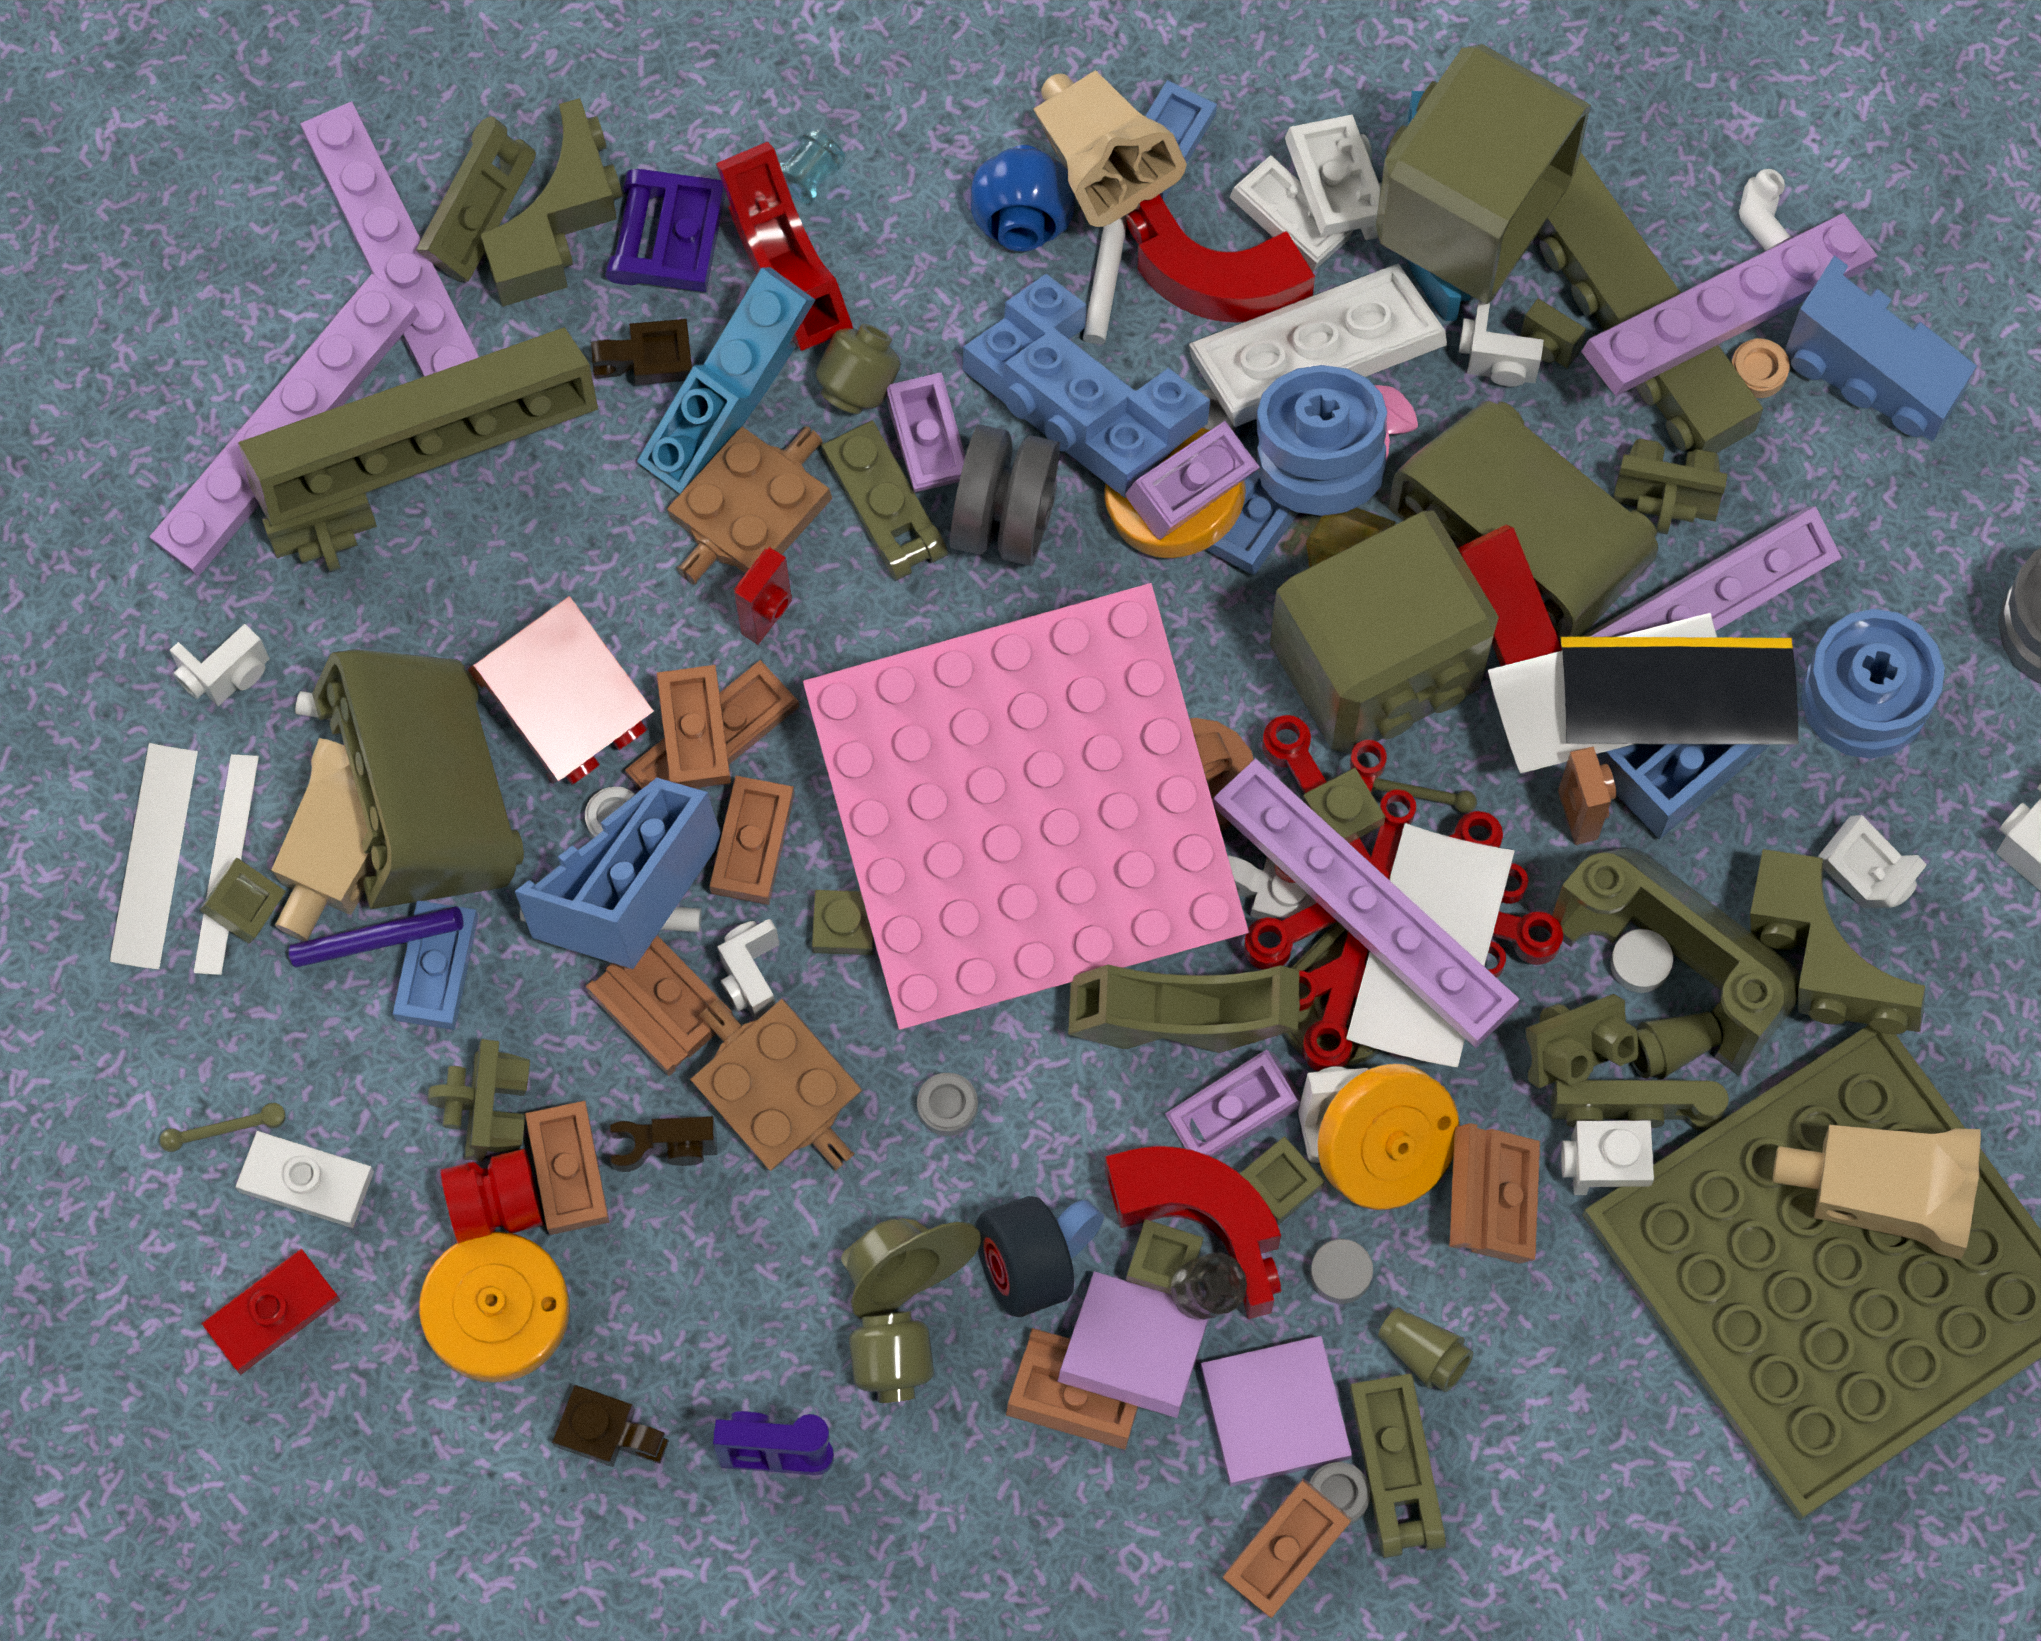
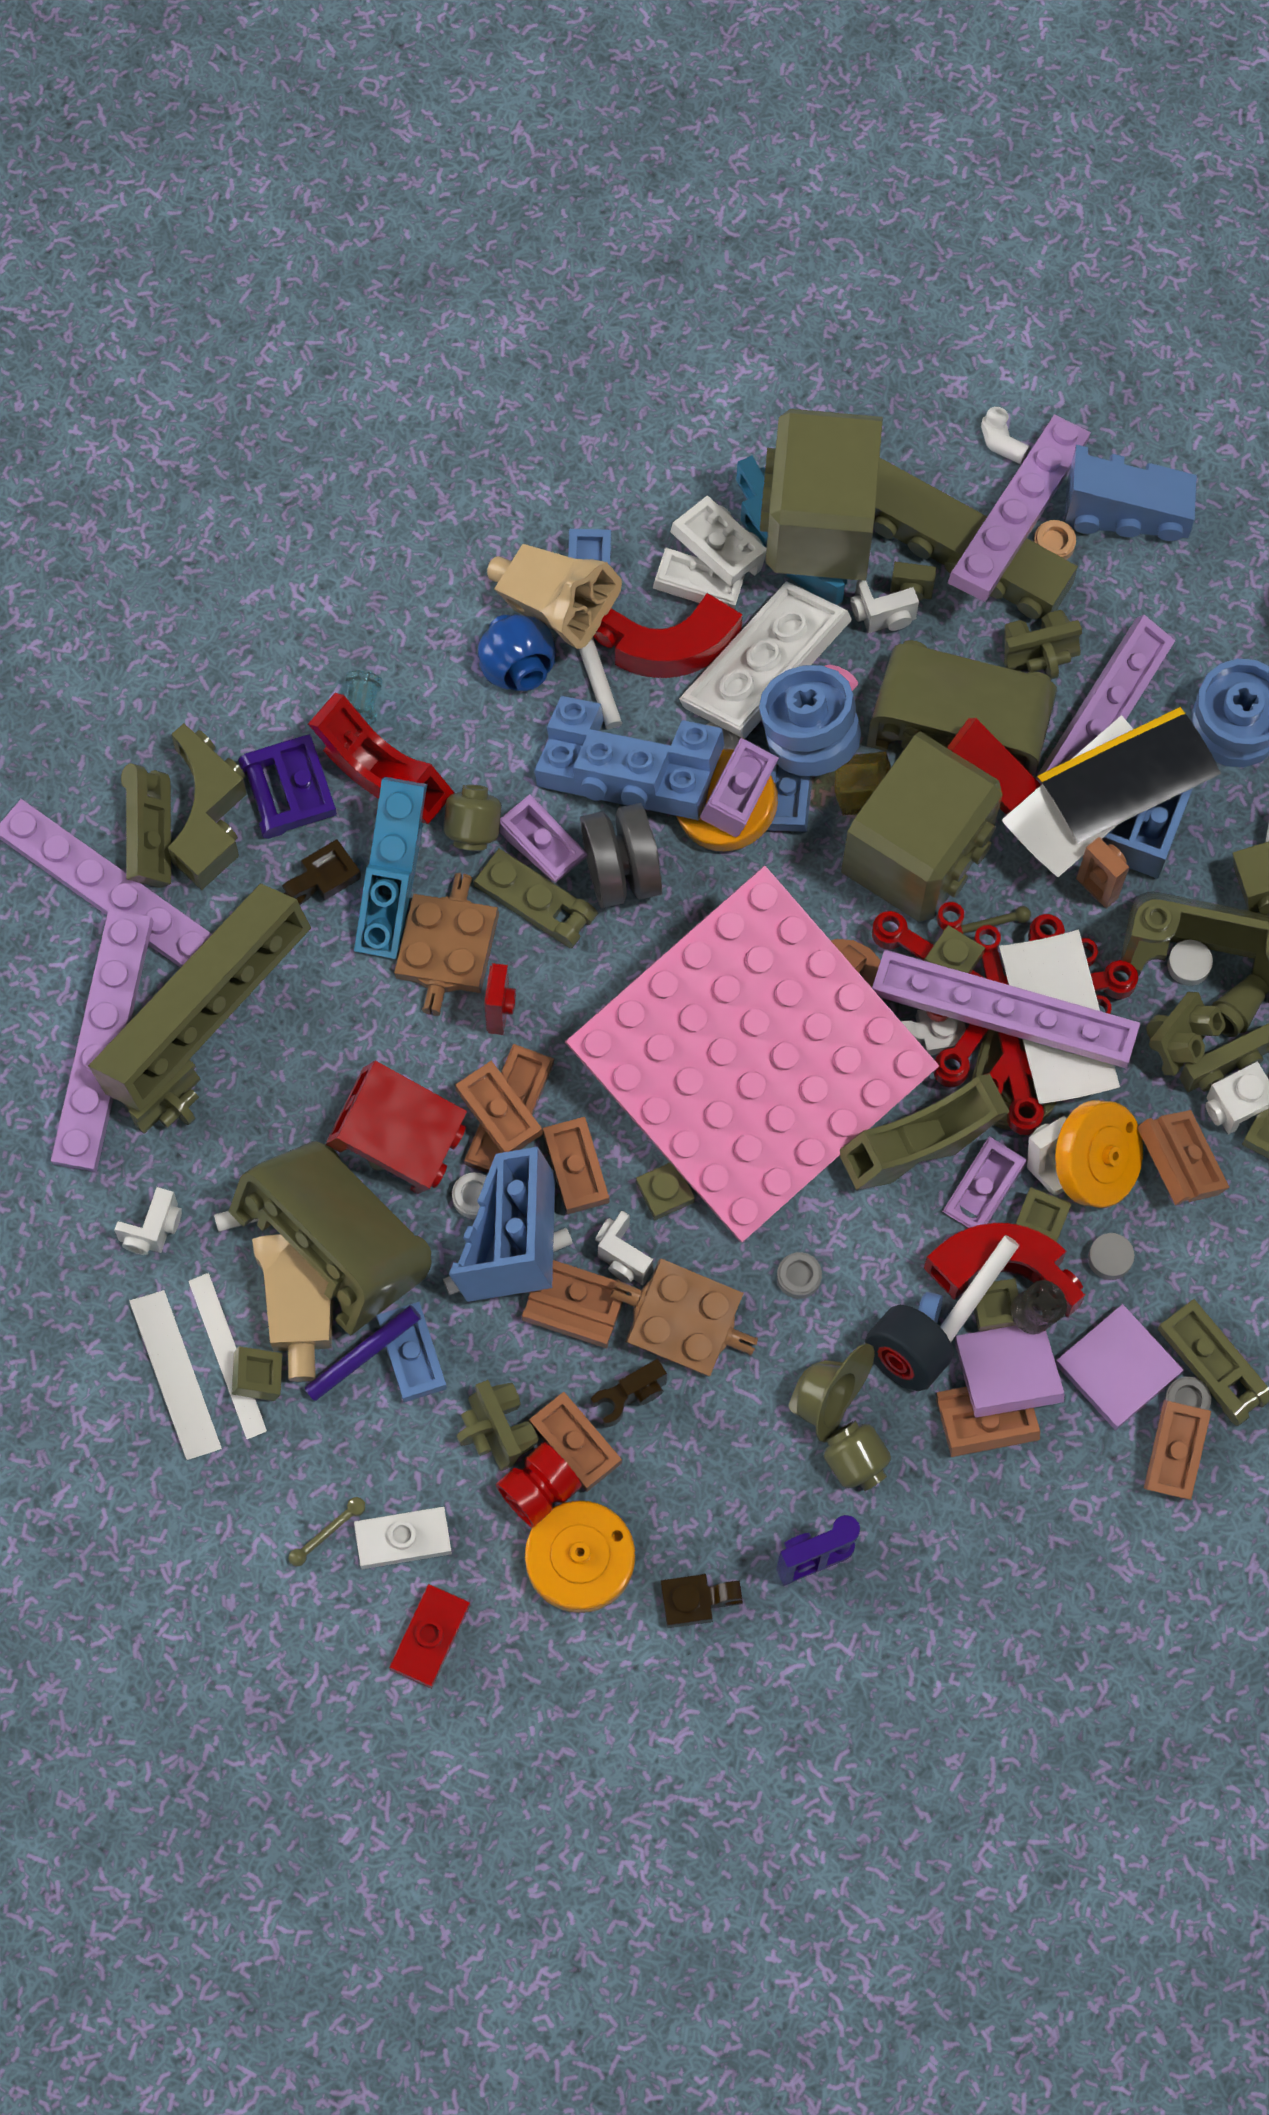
camera: 30 degrees left, 0 degrees up
olive cone [1378,1307,1473,1392] -> none
none -> white bar [940,1235,1020,1342]

